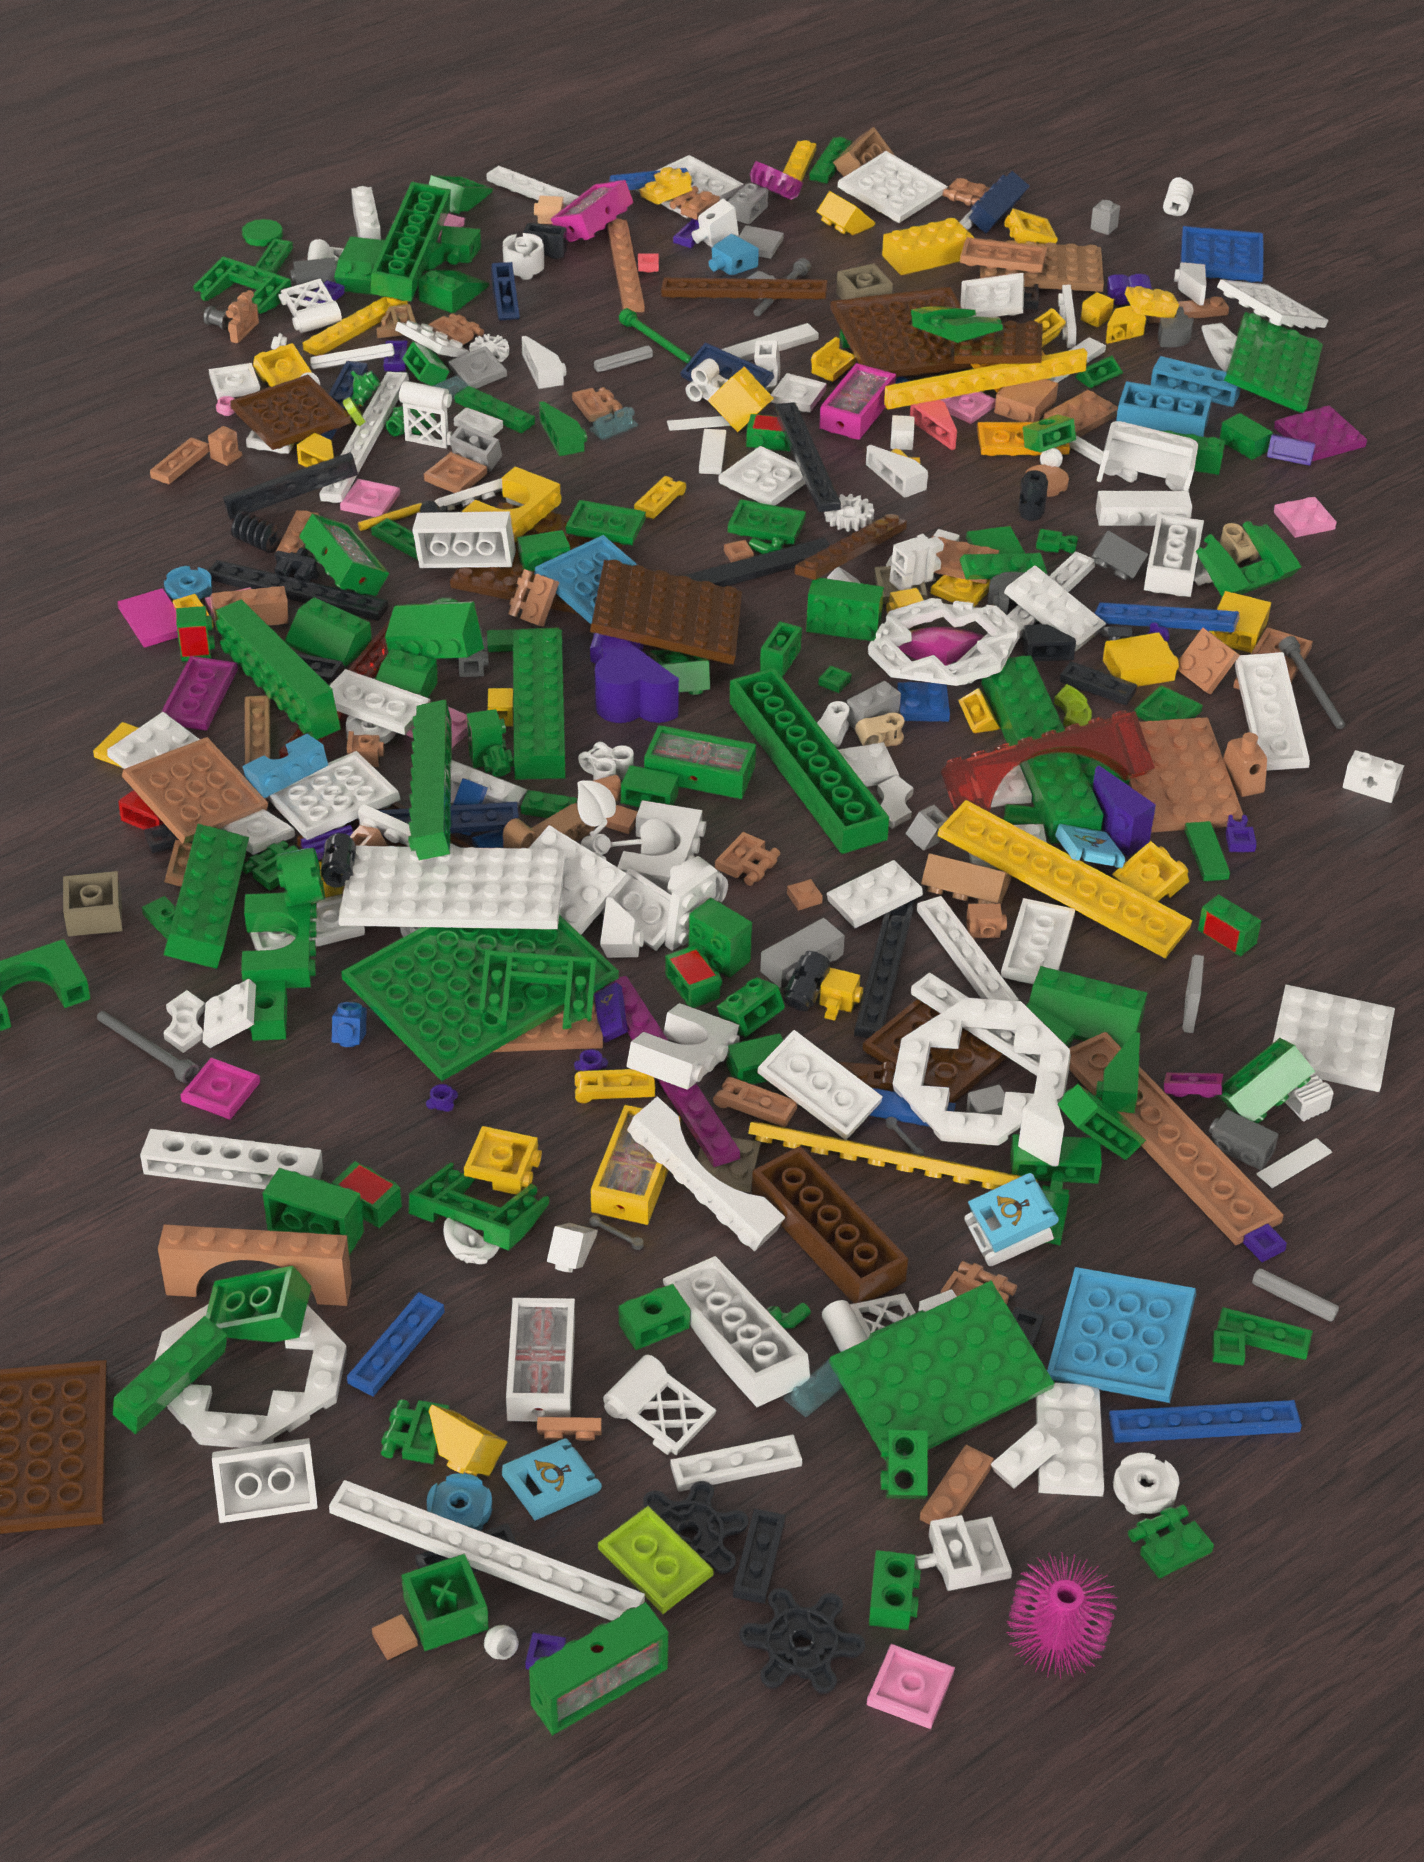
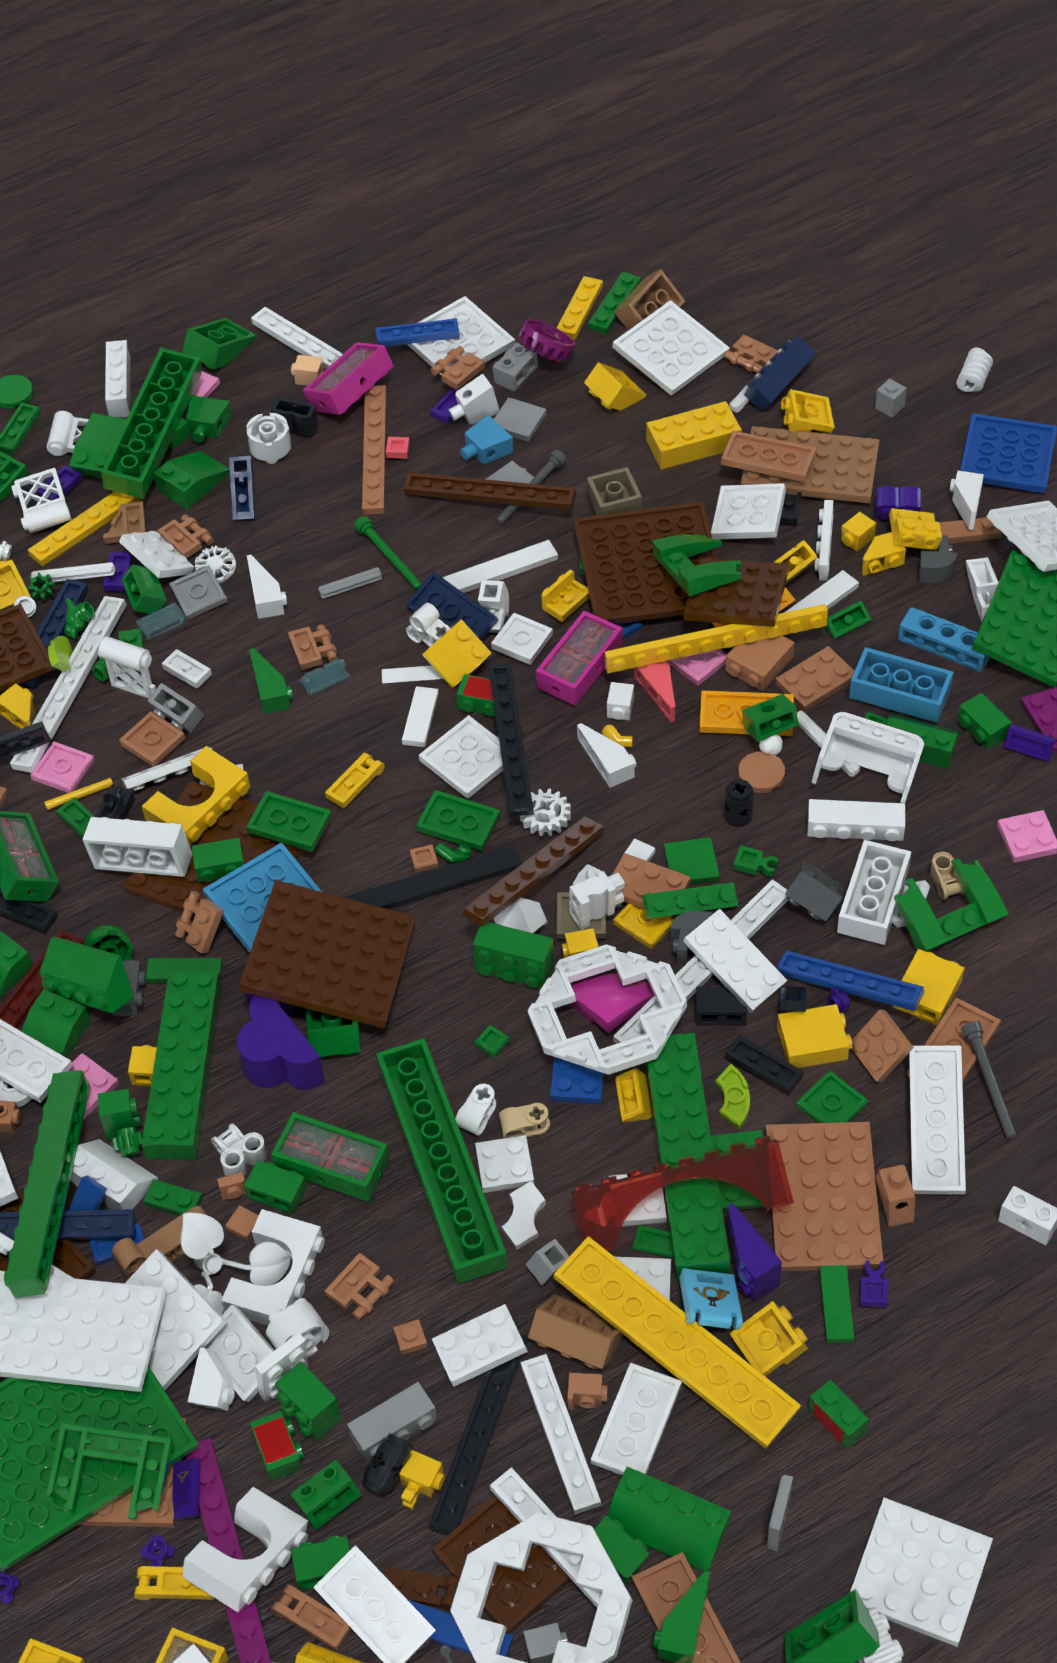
camera: 10 degrees right, 10 degrees up
dark grey brick [290,257,337,290] -> none
green plate [455,386,535,433] -> none
yellow plate [639,167,692,205] -> none
green brick [760,621,802,677] -> none
light grey brick [847,681,901,729] -> none
magenta plate [1164,1072,1223,1098] -> none
none -> green gear [27,572,57,601]

